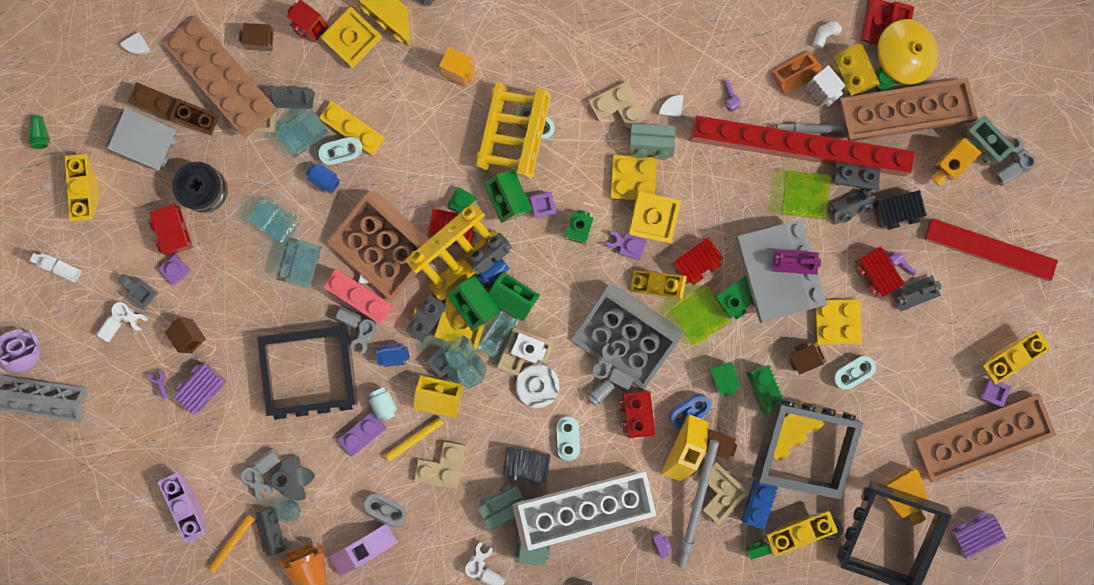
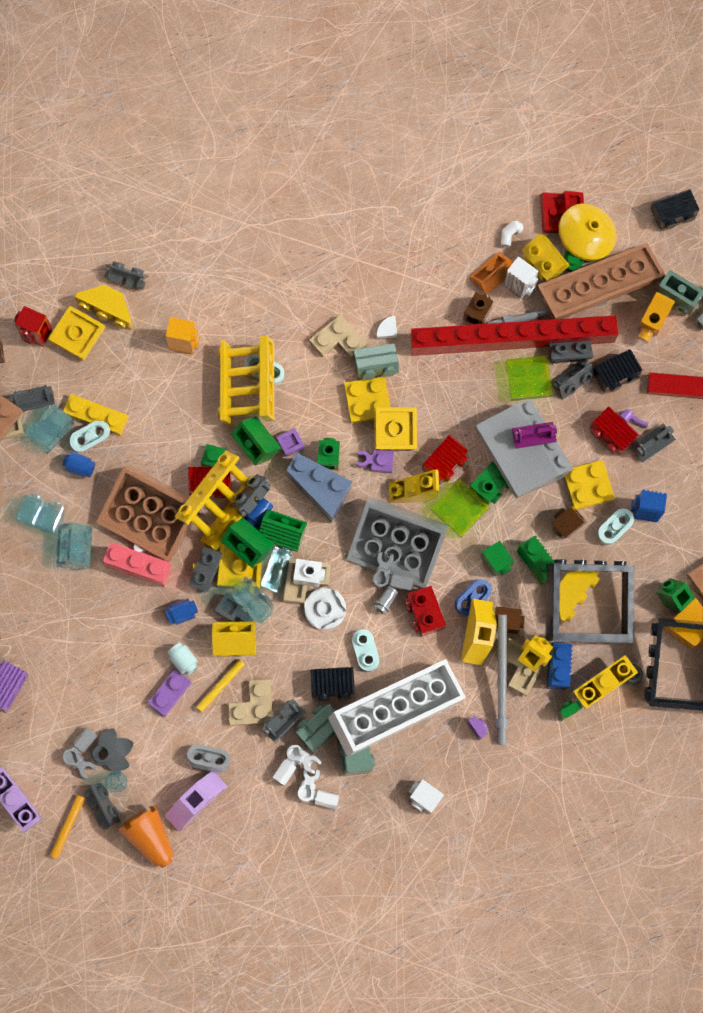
camera: 20 degrees left, 10 degrees down
black window [257,325,358,420] -> none
light grey bar [335,307,377,354] -> none
medium lavender hand [724,80,740,112] -> none
none -> dark grey hinge [262,698,306,743]
none -> white bar [272,745,322,786]
none -> sand blue wedge [287,453,352,523]
none -> reddish brown brick [463,292,494,325]
none -> yellow brick [517,635,553,672]
none -> blue brick [630,489,667,522]
none -> black brick [650,189,700,230]
none -> green brick [656,578,695,612]

